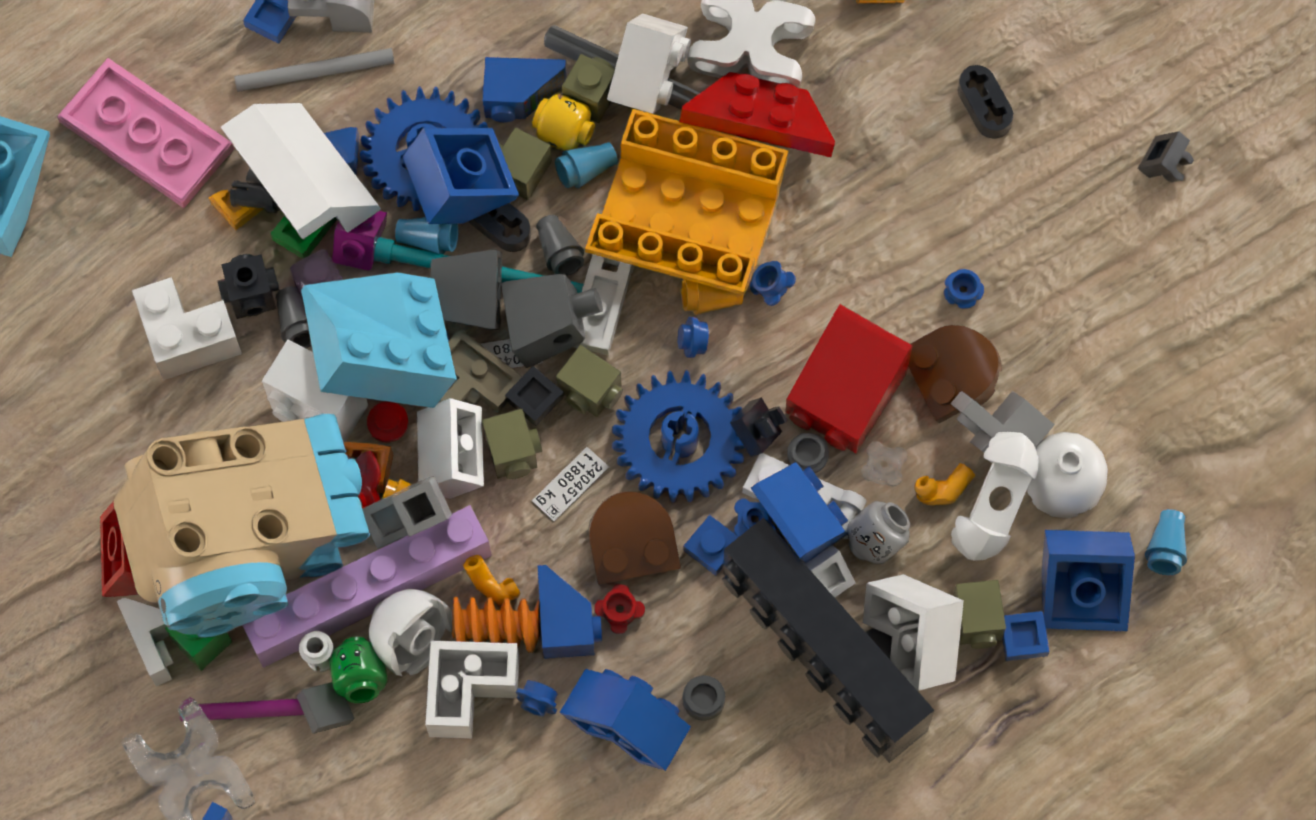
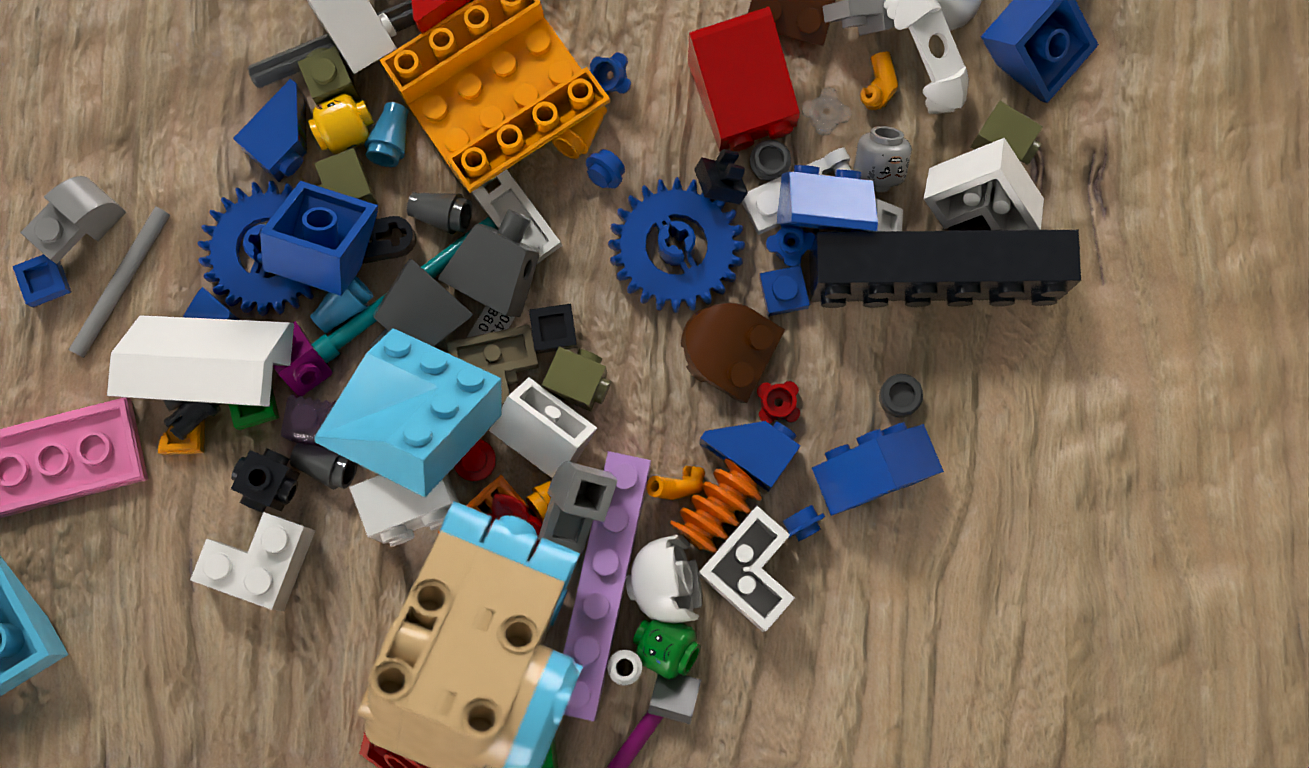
camera: 50 degrees left, 10 degrees up
white sticker [532,447,609,521] -> none
olive brick [556,345,623,417] -> none
blue plate [1002,611,1050,661] -> none

